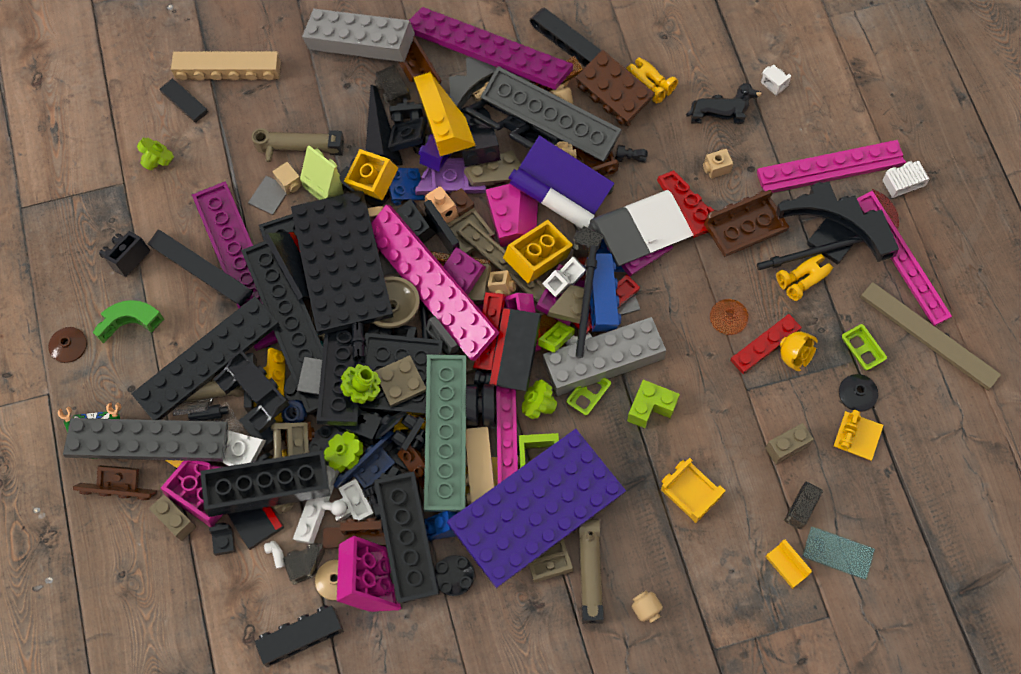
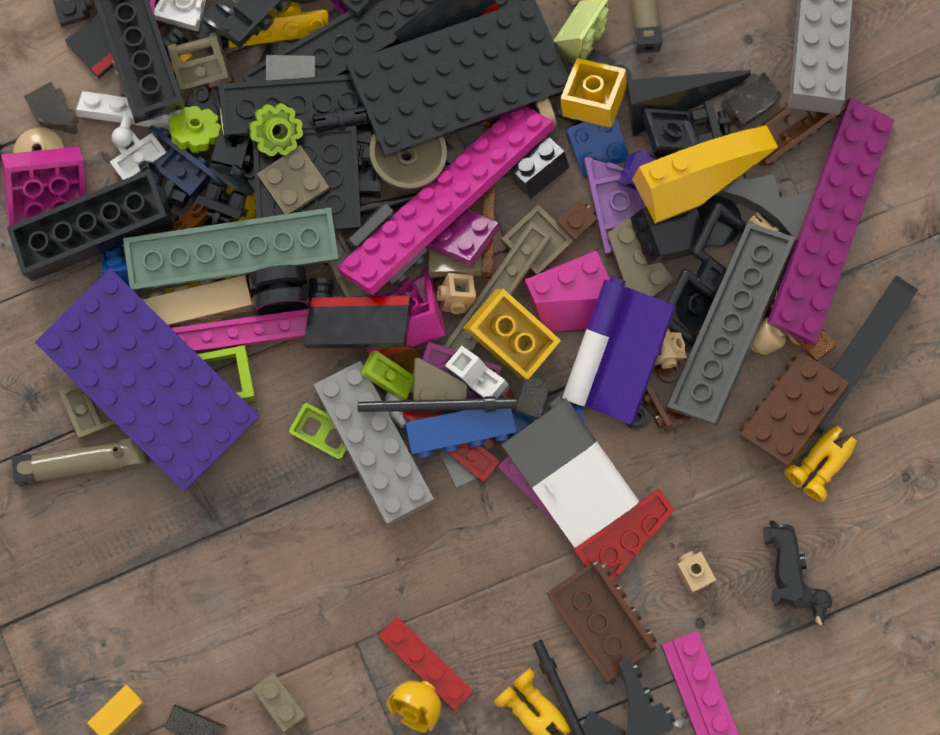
camera: 75 degrees right, 10 degrees up
white arm [264,541,286,568] -> none
dark blue head [281,399,308,423] -> none
reddish brown bracket [323,518,386,549] -> none
black tile [424,200,460,255] -> none
light nougat torso [425,186,459,224] -> none
black dish [435,555,475,596] -> none
red plate [473,292,506,371] -> none
lime plant [522,379,557,419] -> none
black piece [615,145,648,162] -> none
lime brick [627,380,680,428] -> none
tan head [632,590,663,623] -> none
yellow panel [661,458,726,523] -> none
clear orange dish [710,299,748,335] -> none
white brick [761,65,791,96] -> none

